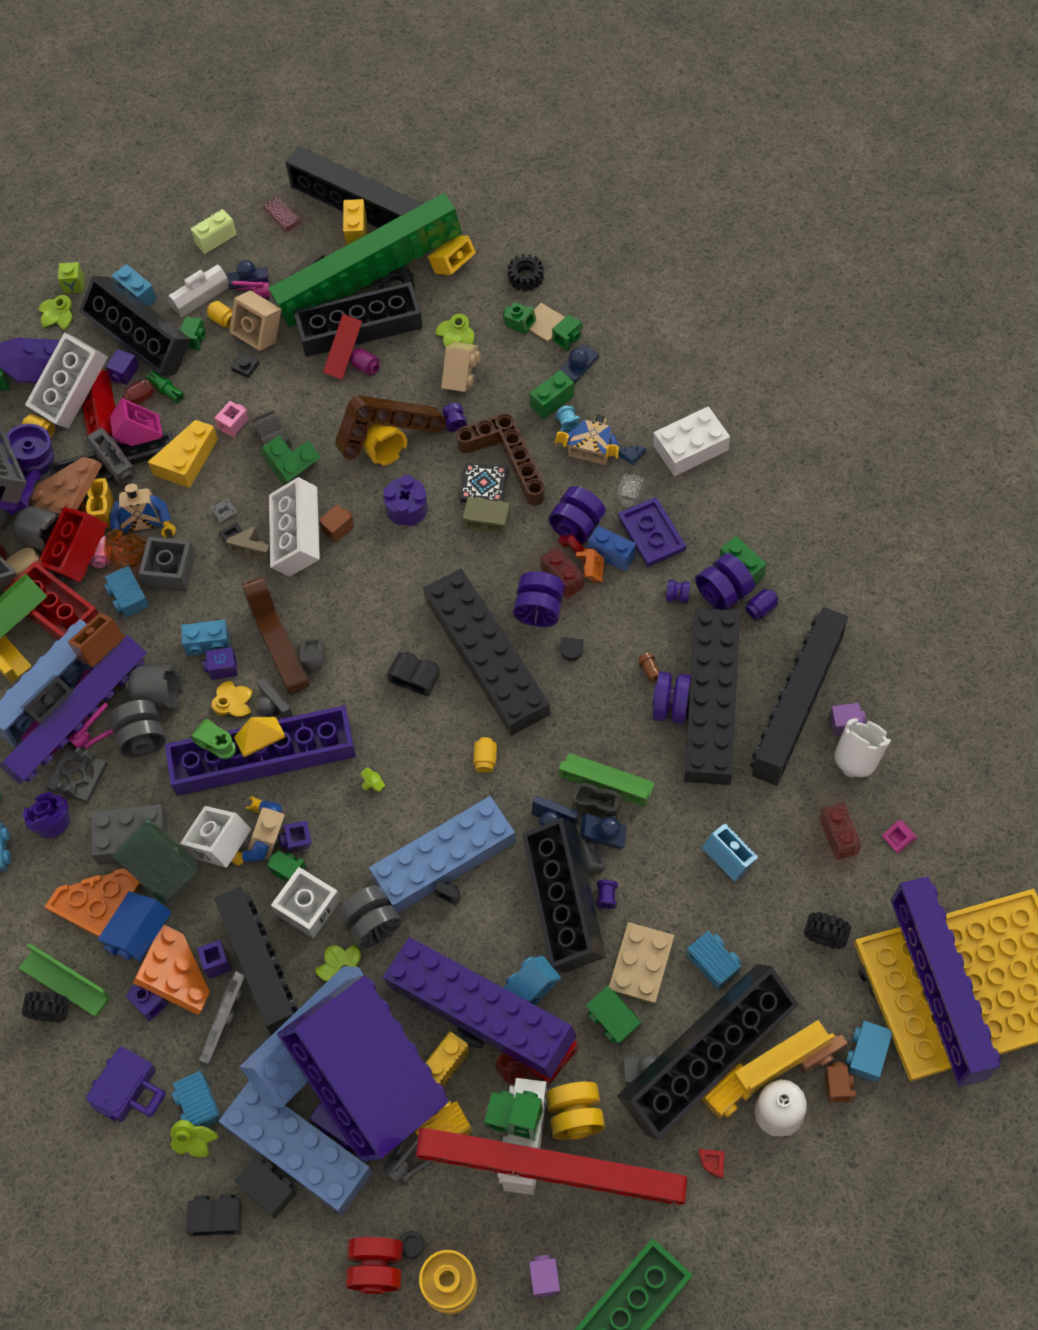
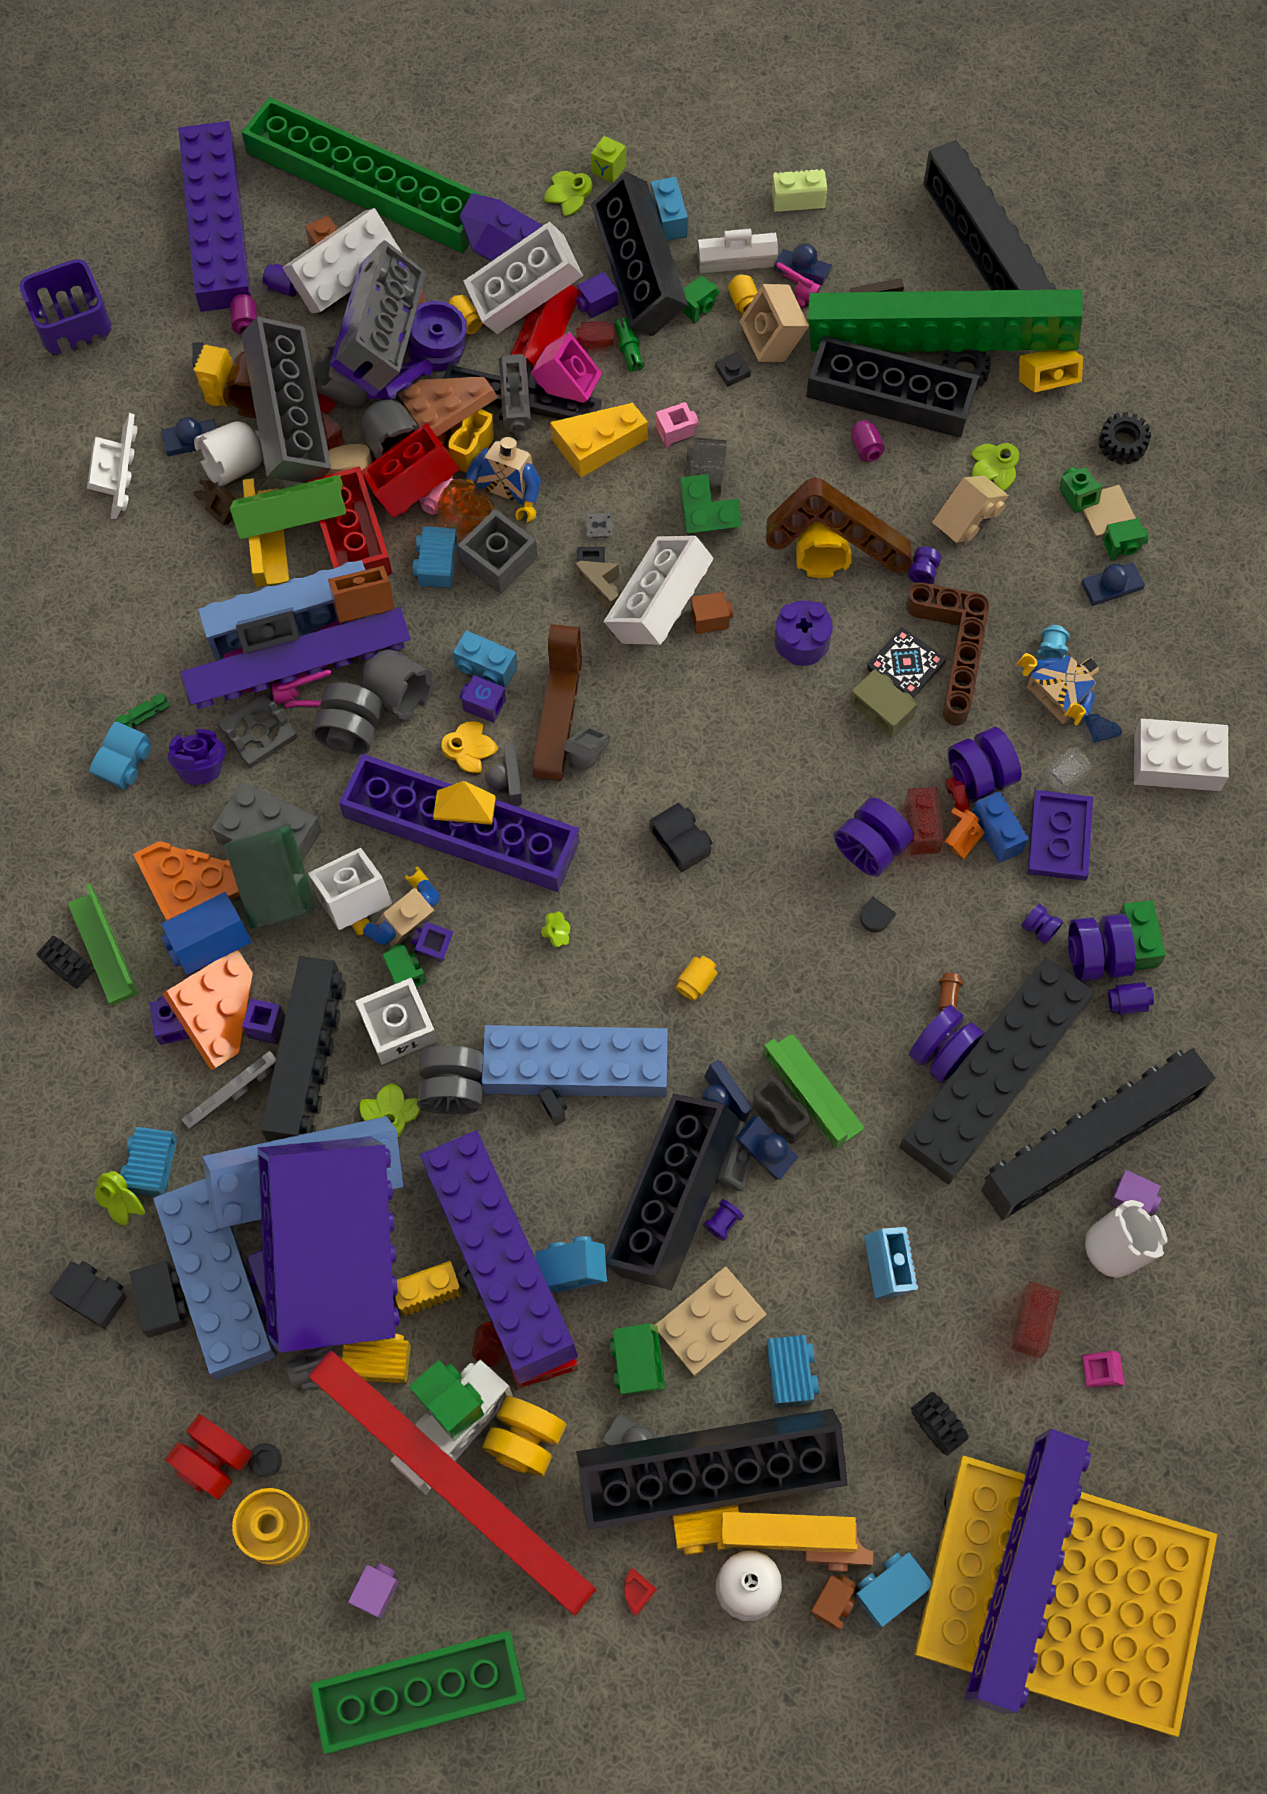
camera: 30 degrees right, 5 degrees up
dark purple piece [86,1046,166,1122] -> none
bright green piece [190,719,236,759] -> none
clear pink tile [263,196,301,233] -> none
red tile [323,314,362,379] -> none
yellow brick [343,199,369,246] -> none
black brick [423,568,550,736] -> none
green brick [529,370,574,419] -> none

